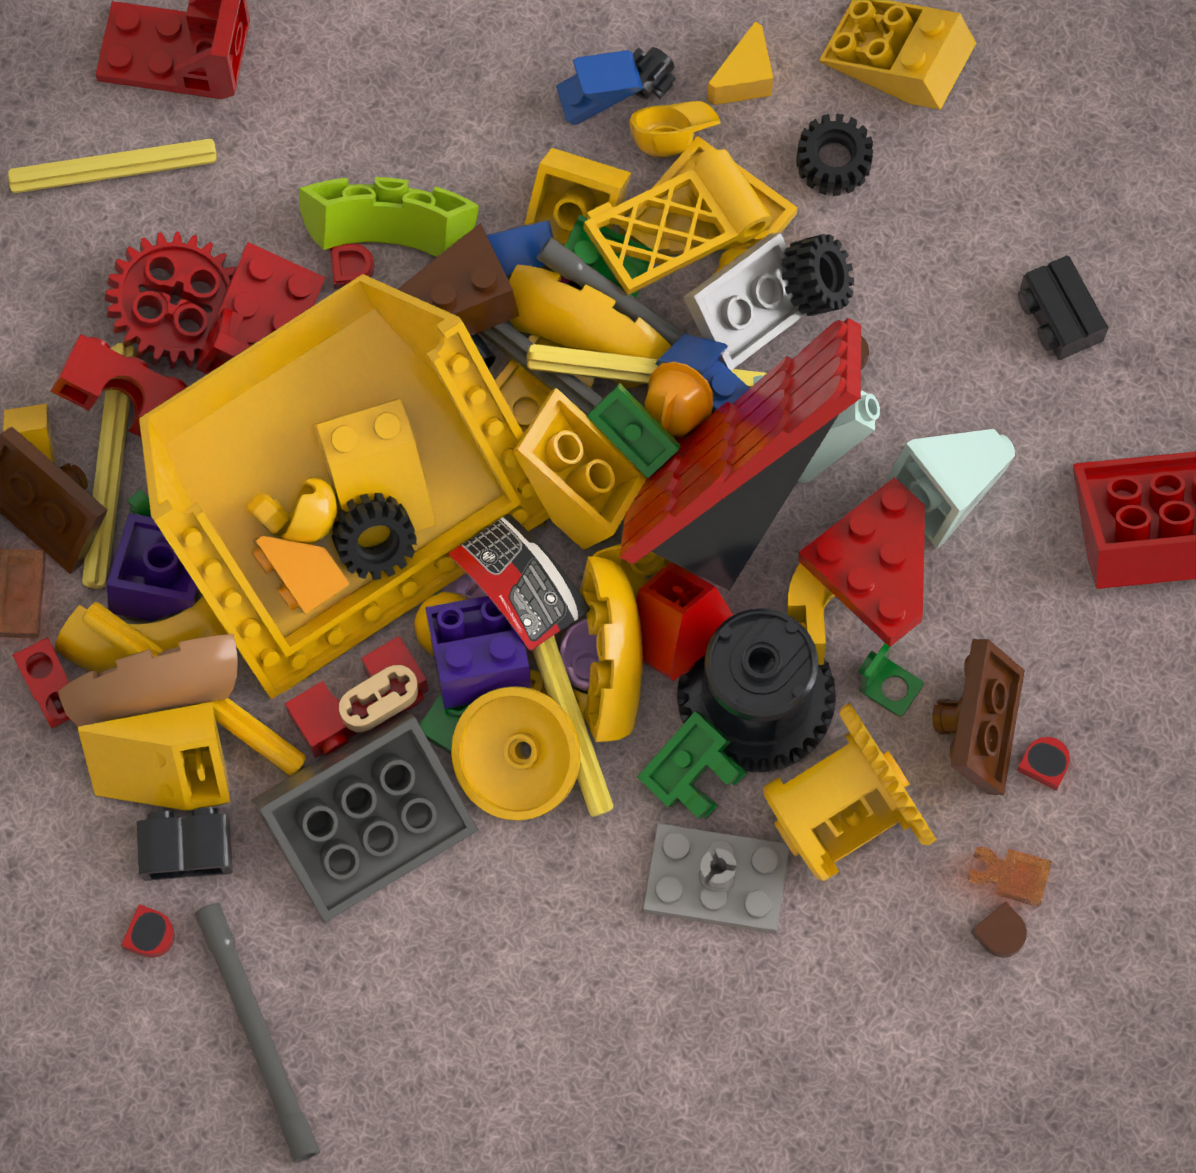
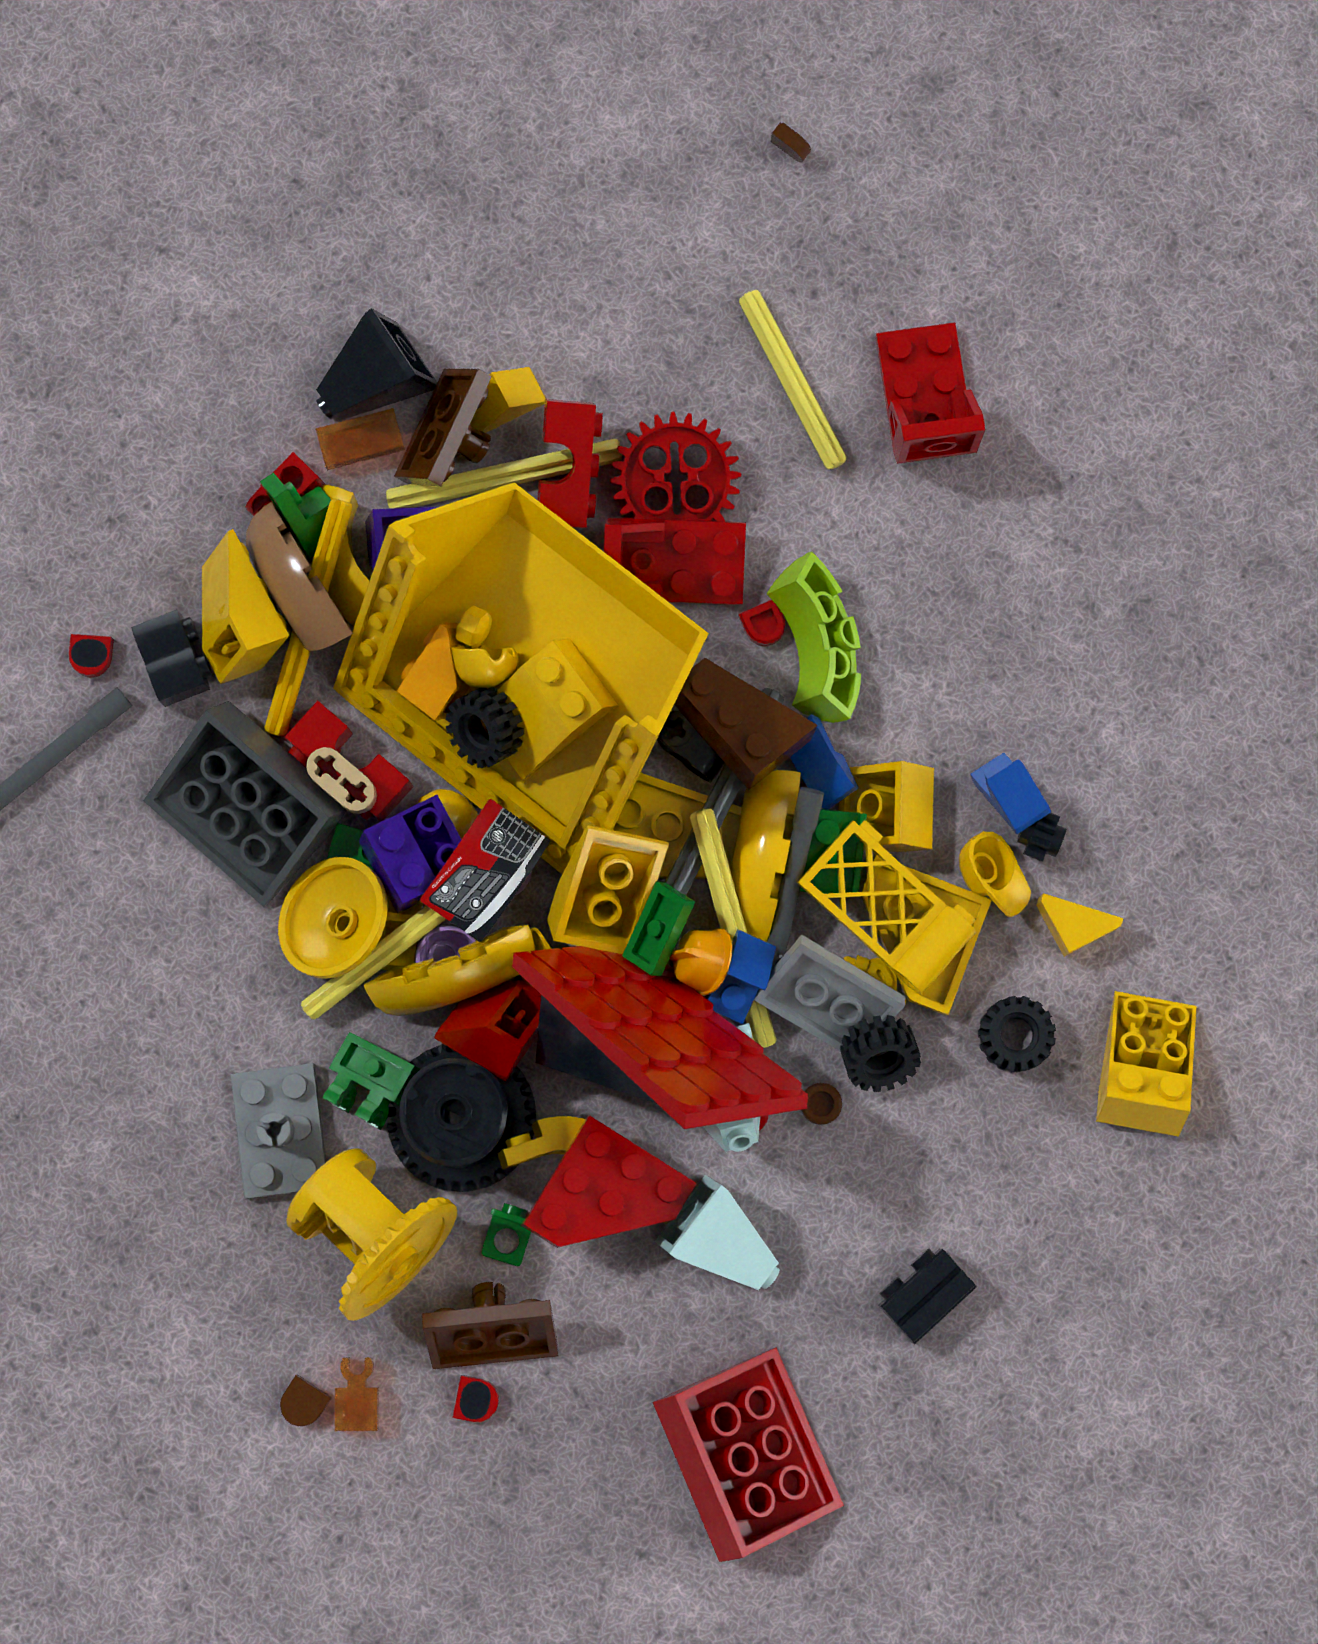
camera: 75 degrees right, 10 degrees up
none -> green slope [260,473,331,558]

